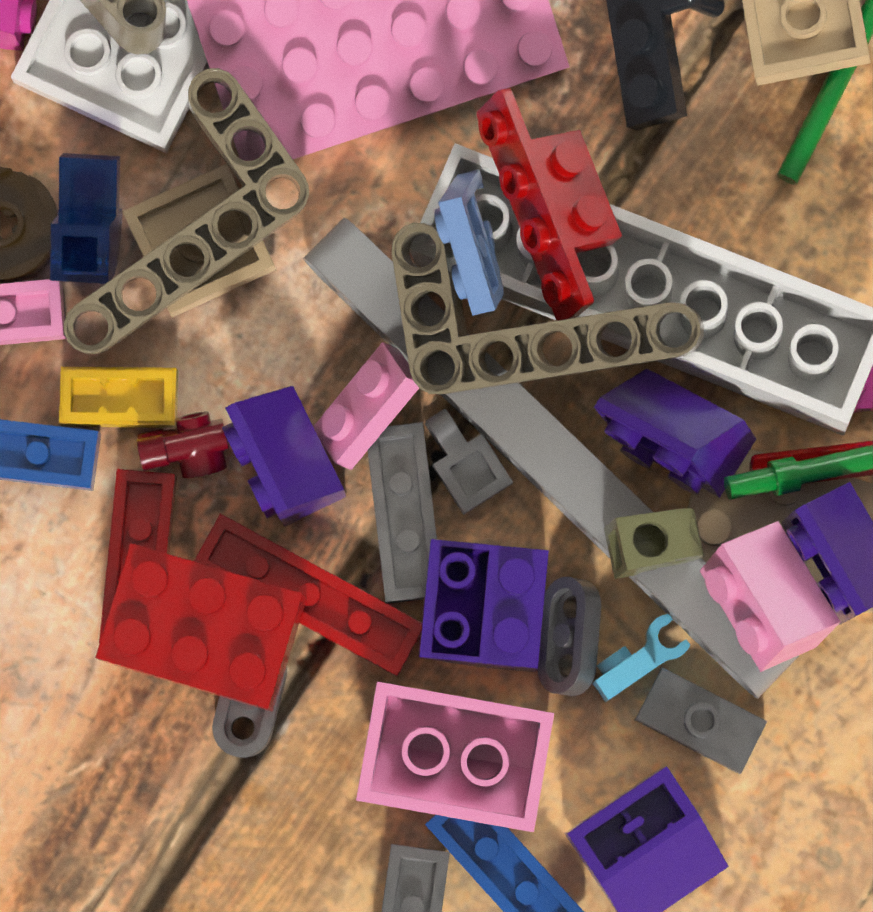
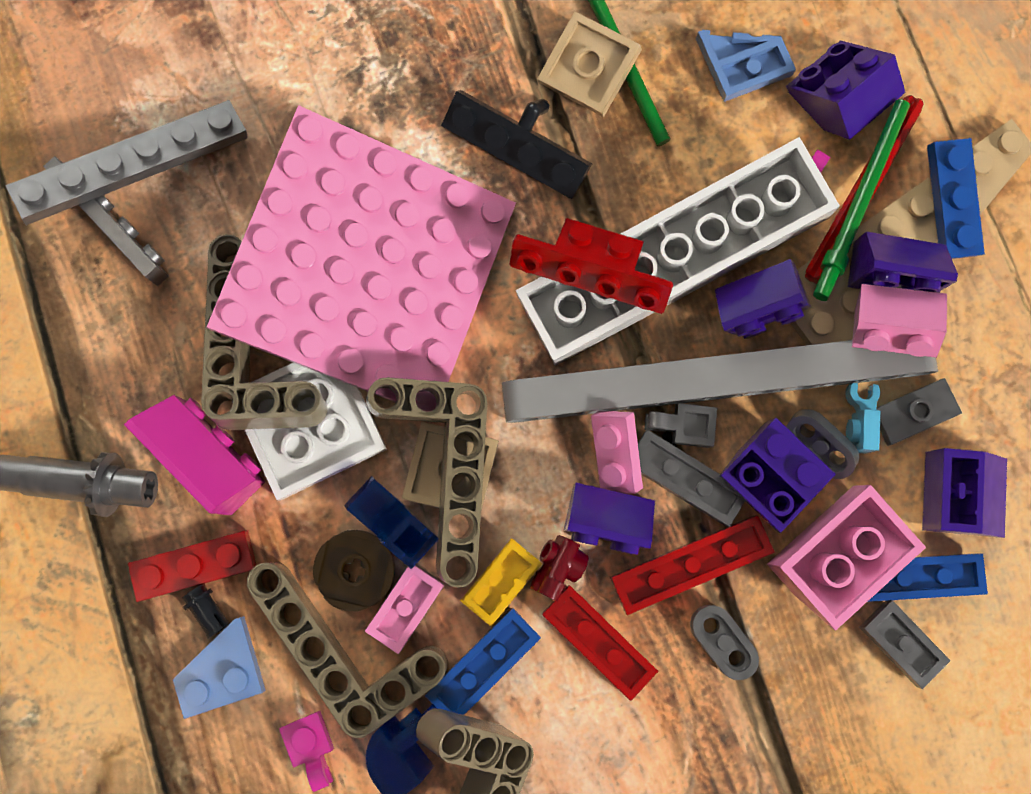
camera: 55 degrees left, 0 degrees up
red brick [95,543,307,712] -> none
dark tan beam [392,223,704,394] -> none
medium blue wing [434,169,504,316] -> none
olive leg [604,508,704,579] -> none

